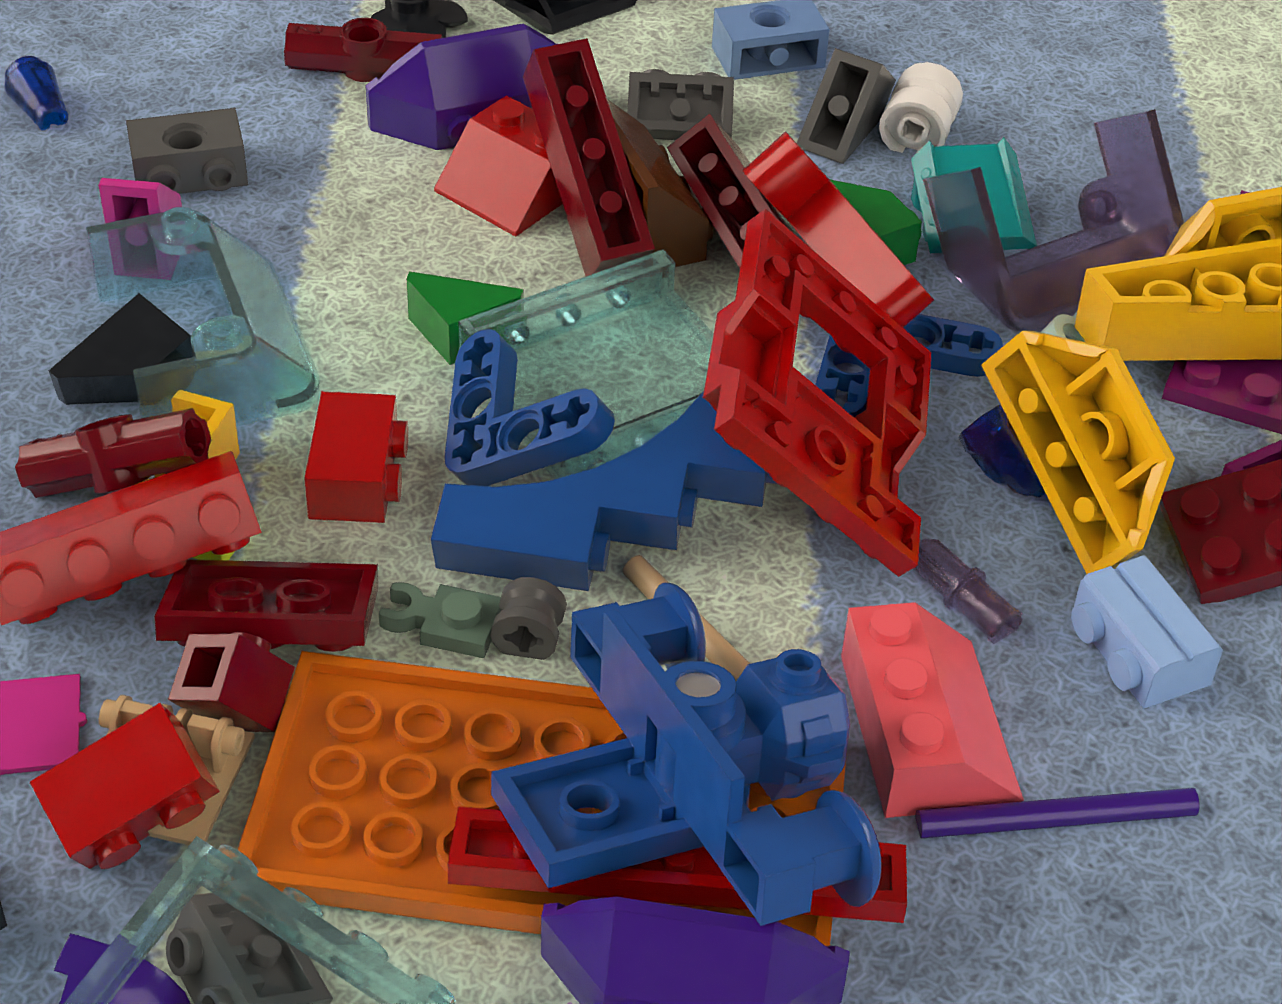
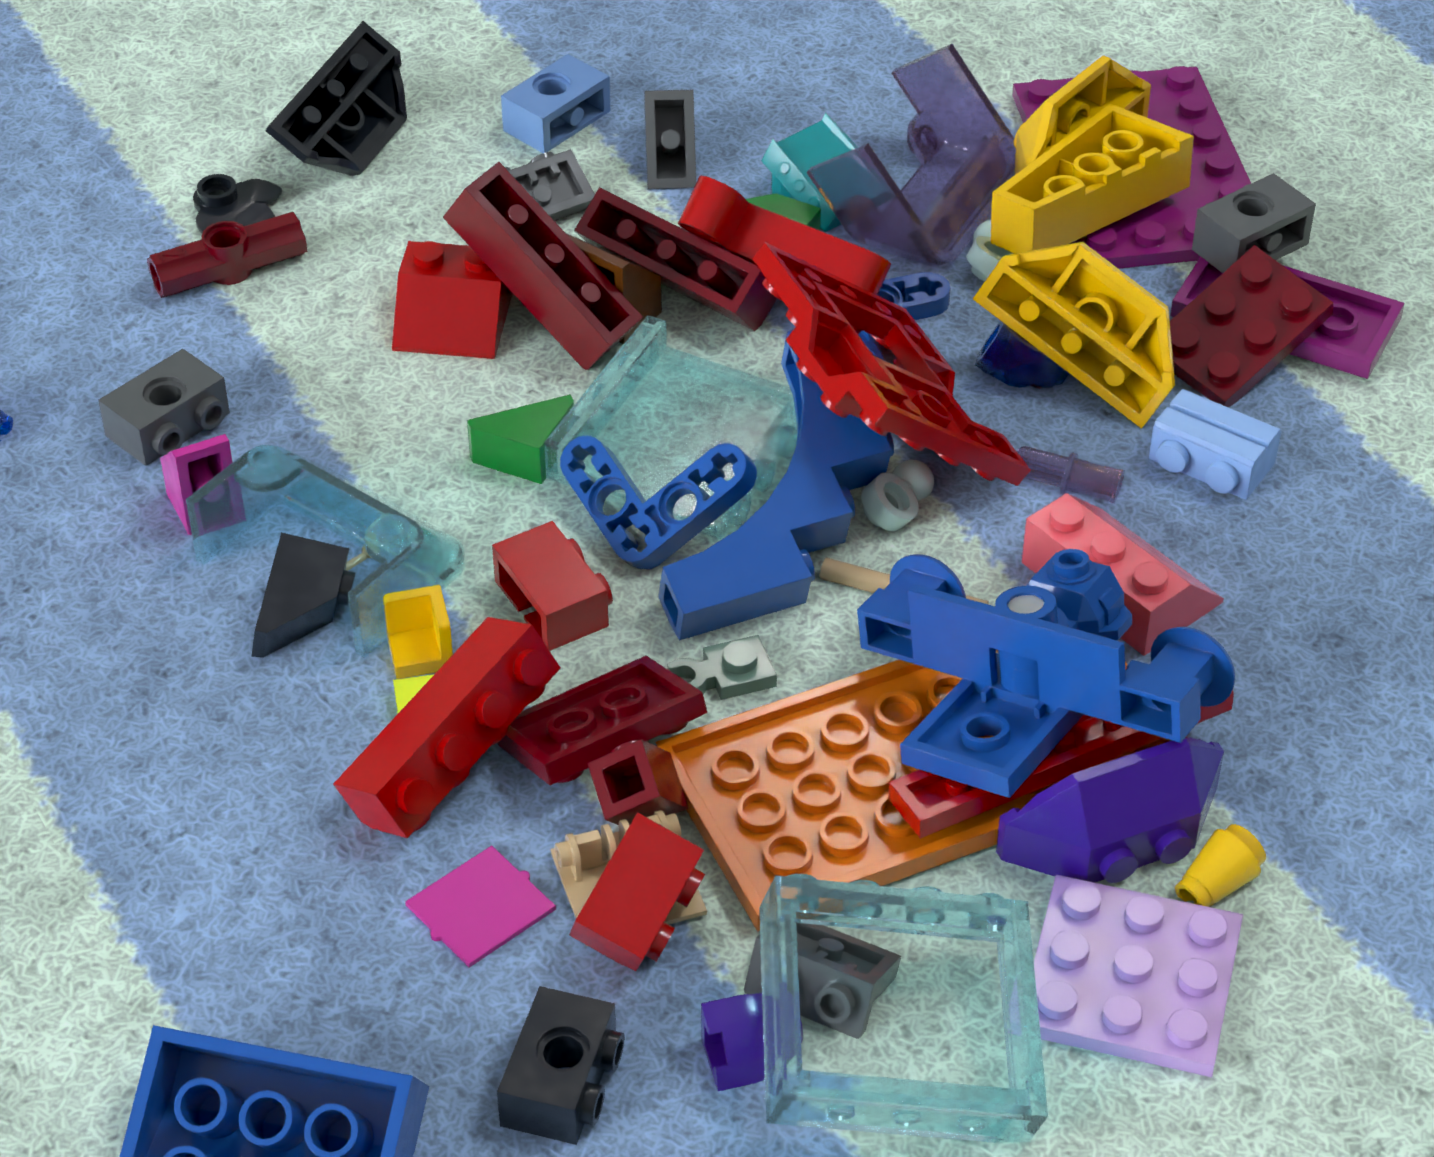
camera: 30 degrees left, 0 degrees up
dark red piece [15,408,212,498] -> none
dark purple wedge [365,23,558,150] -> none
dark grey wheel [490,577,567,660] -> none
white wheel [879,62,963,153] -> none
dark purple bar [915,788,1200,838] -> none
none -> light aqua plate [861,460,934,531]

